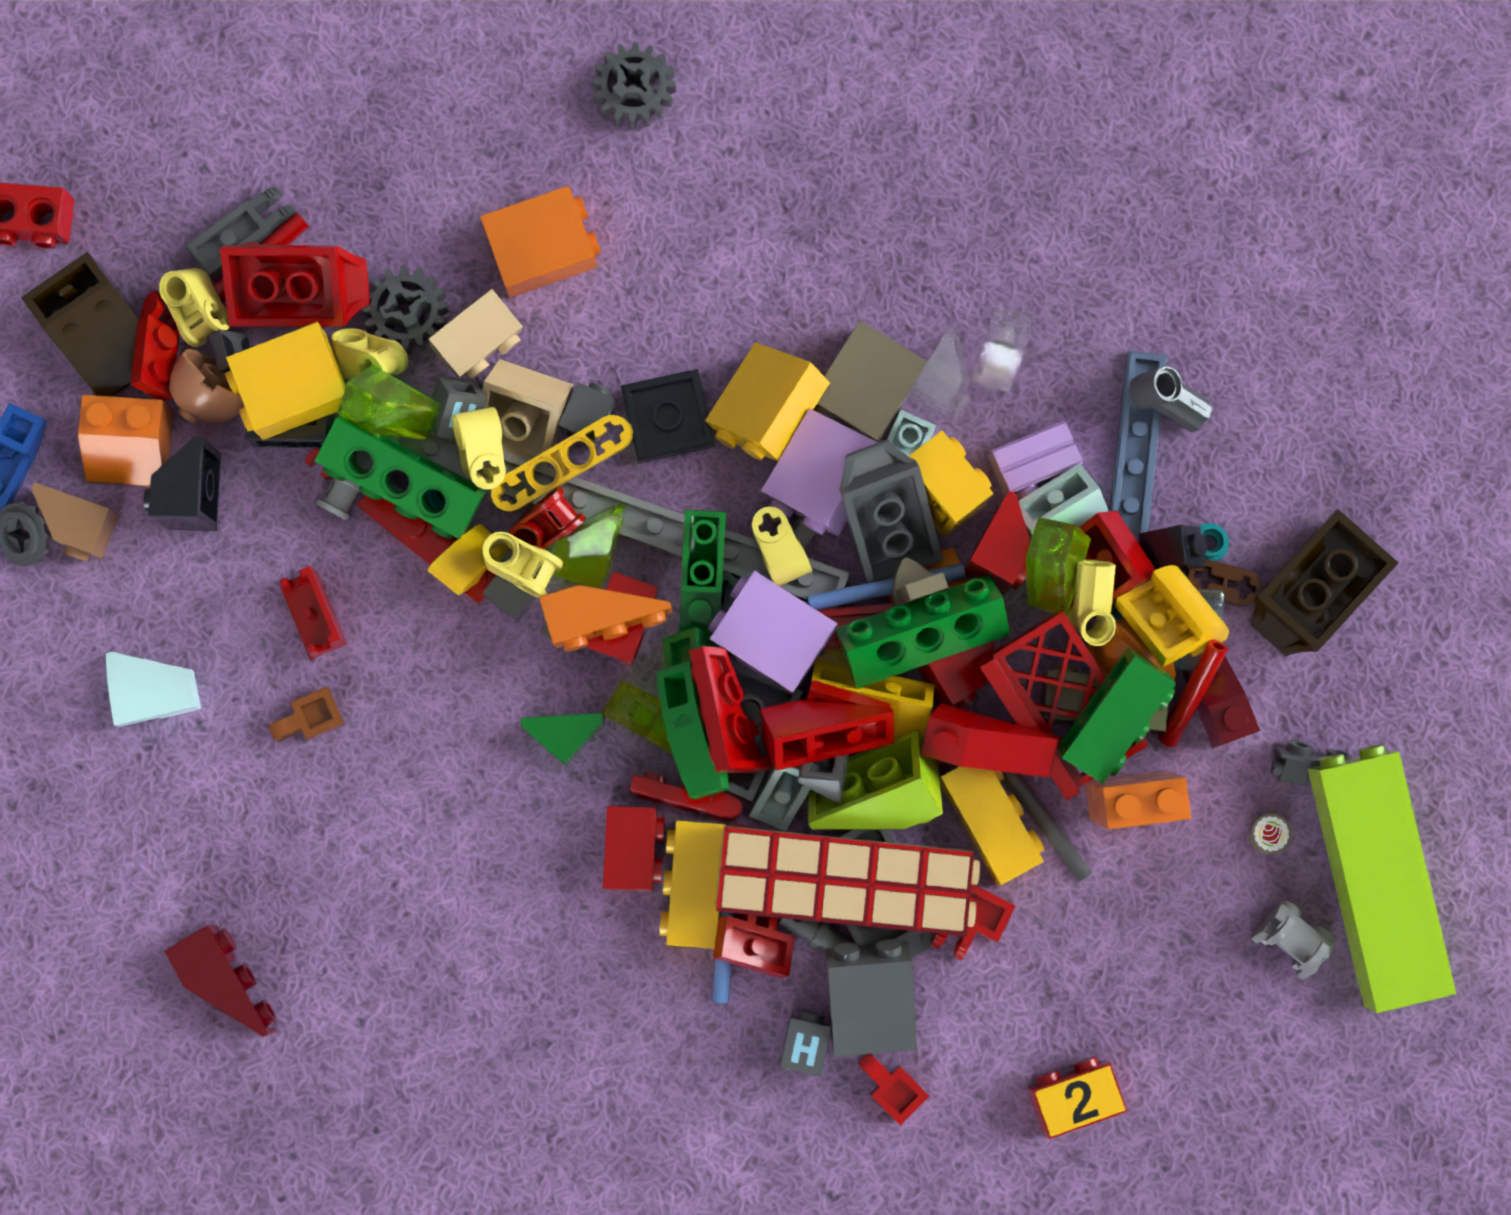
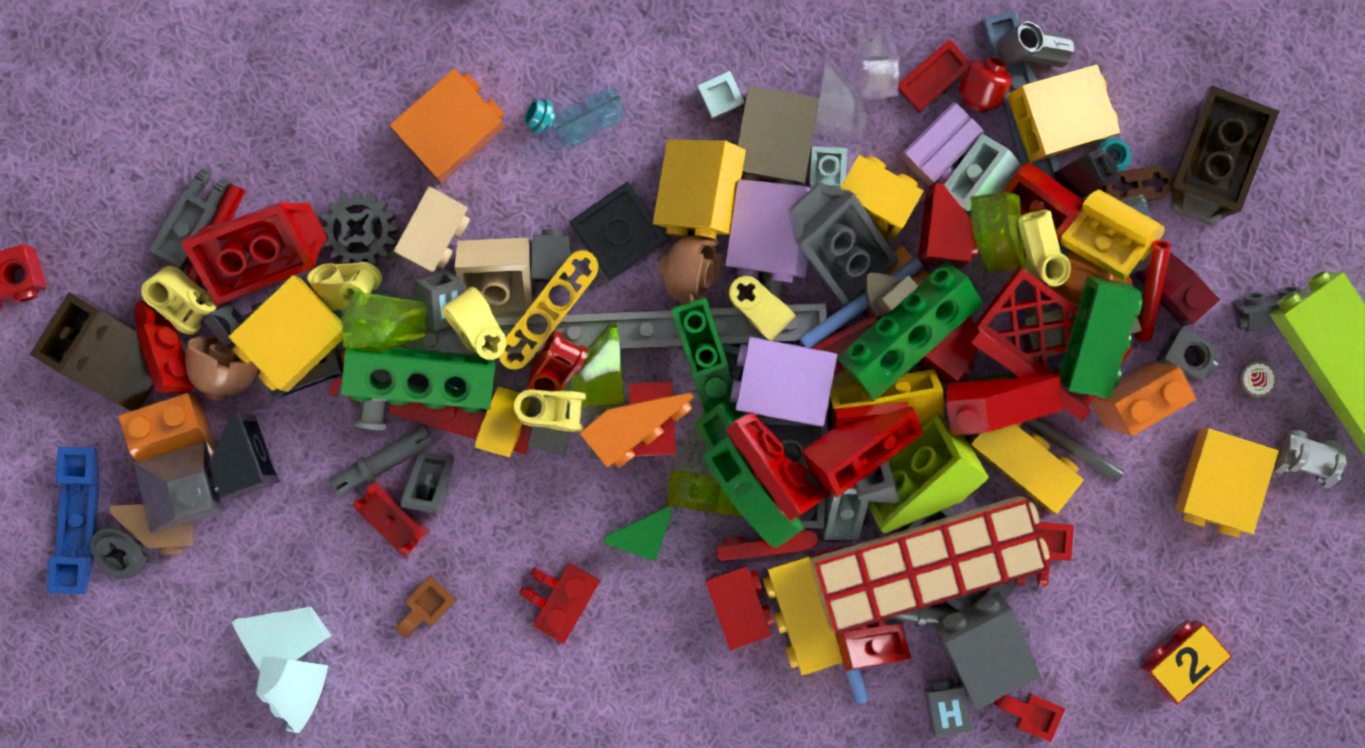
camera: 20 degrees left, 5 degrees up
none -> flat silver slope [134,442,224,534]
none -> light aqua slope [256,656,328,733]
none -> dark grey pin [328,424,435,498]
none -> dark grey slope [401,451,455,514]
none -> red hinge [519,562,601,644]
none -> teal plate [524,99,555,134]
none -> clear light blue hinge [552,88,627,148]
none -> nougat cylinder [659,235,723,305]
none -> light aqua plate [698,71,745,121]
none -> red tile [896,39,971,113]
none -> red head [958,56,1012,113]
none -> yellow brick [1007,65,1120,163]
none -> dark grey brick [1156,327,1220,382]
none -> yellow brick [1174,428,1279,538]

